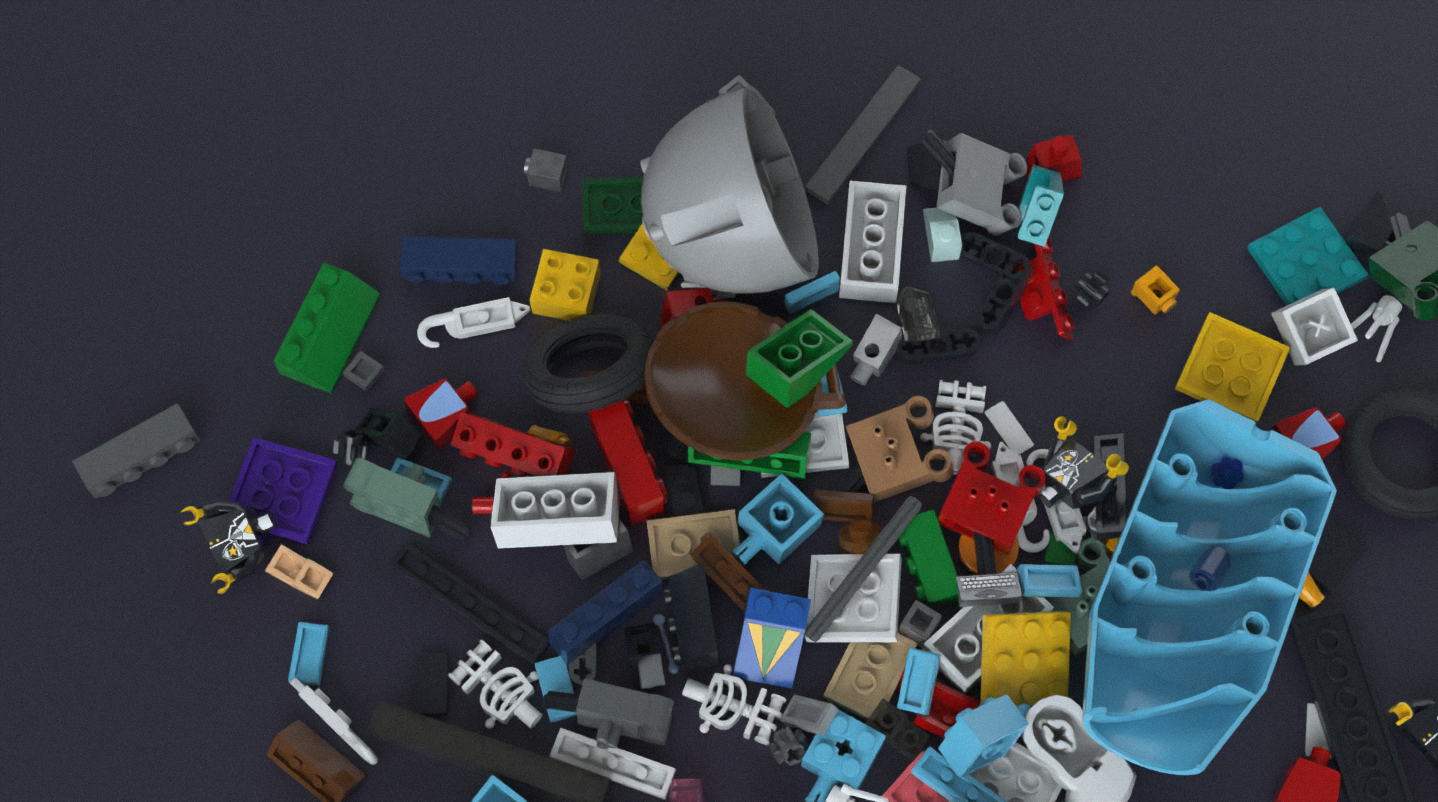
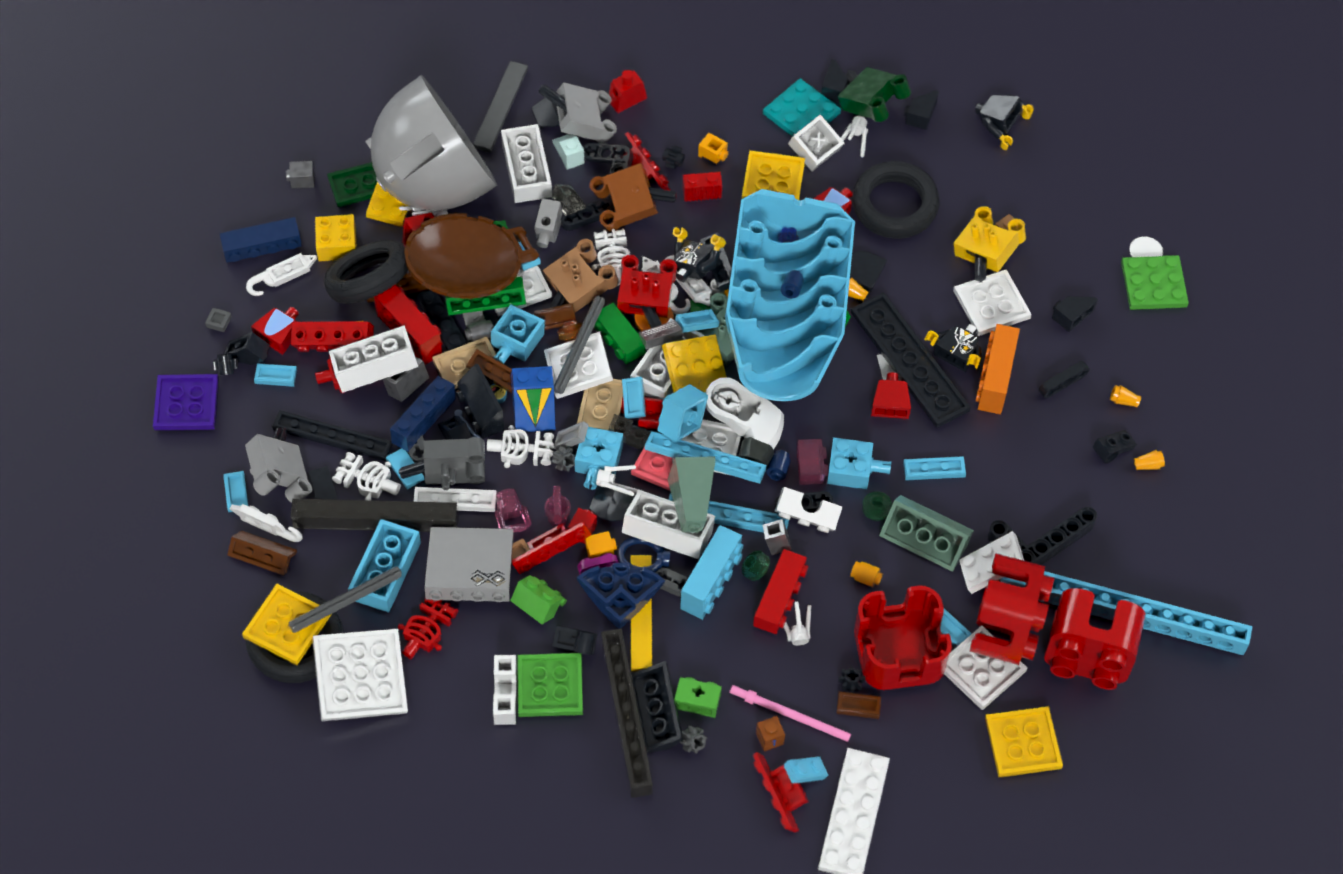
camera: 20 degrees left, 10 degrees down
dark grey brick [72,403,200,499] -> none
black torso [180,500,277,594] -> none
light nougat slope [265,544,334,599] -> none
green slope [273,262,381,394] -> none
sand green piece [343,458,471,542] -> none
green slope [746,309,853,408] -> none
medium azure tile [784,271,840,314] -> none
flat silver brick [898,600,942,648] -> none
white sticker [985,401,1034,455] -> none
teal panel [1018,164,1064,247] -> none
none -> light grey piece [245,427,312,504]
none -> flat silver brick [464,319,494,342]
none -> tile [490,384,507,404]
none -> dark orange piece [590,163,677,232]
none -> red brick [682,172,722,202]

